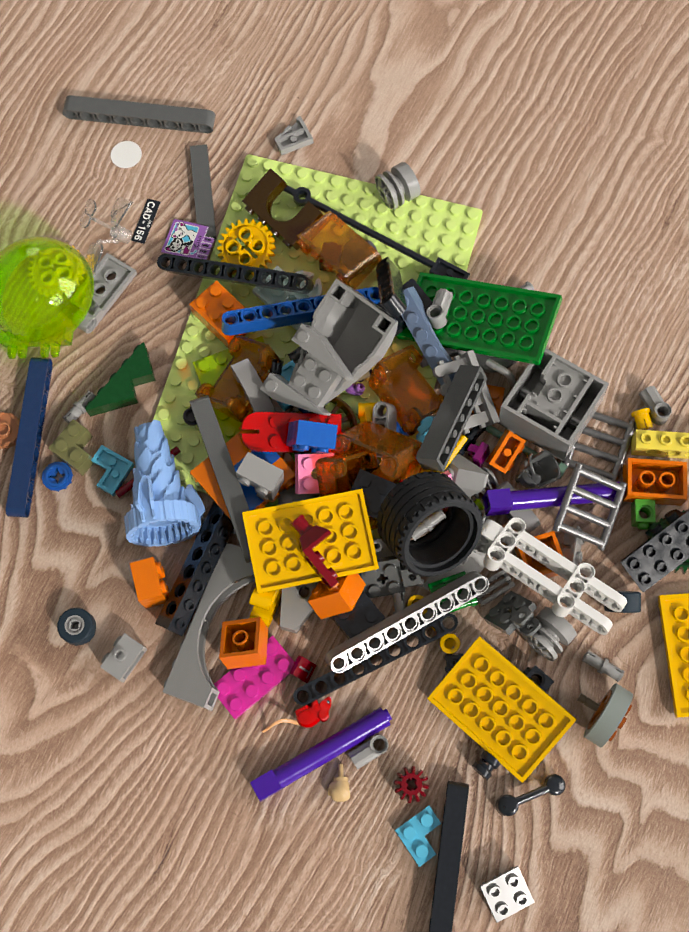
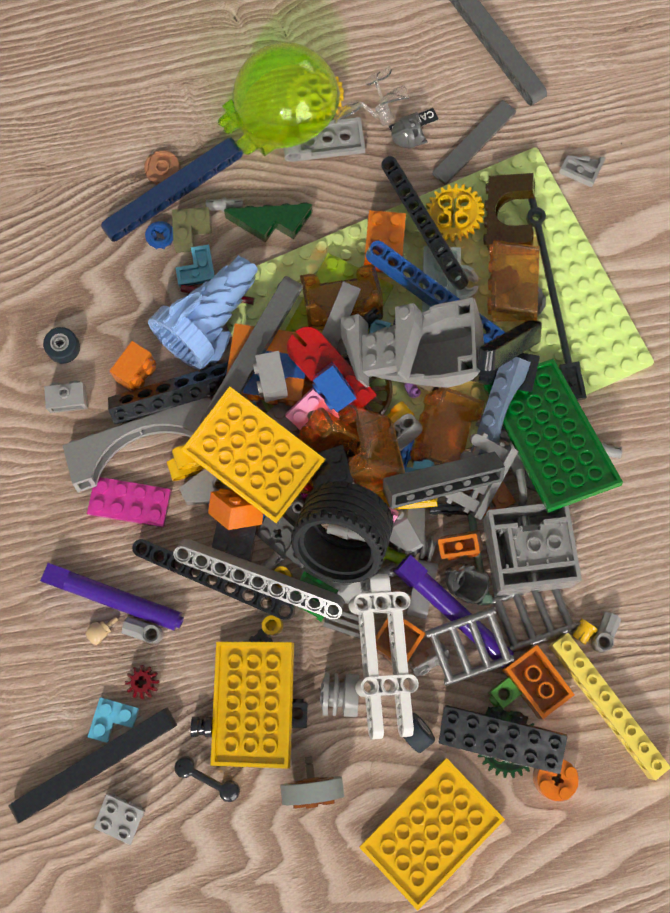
camera: 45 degrees right, 5 degrees up
white sticker [111,141,142,168] -> none
sticker [161,219,215,260] -> none
orange brick [219,617,268,669] -> none
red animal [262,696,332,733] -> none
dark red tile [289,655,317,683] -> none
dark red plate [290,514,339,589] -> none
light grey wheel [375,162,421,210] -> none
light grey piece [426,288,453,329] -> none
magenta tile [467,442,490,468] -> none
dark grey plate [484,591,542,637] -> none
light grey pin [582,650,625,682] -> none
none -> dark grey helmet [391,112,428,149]

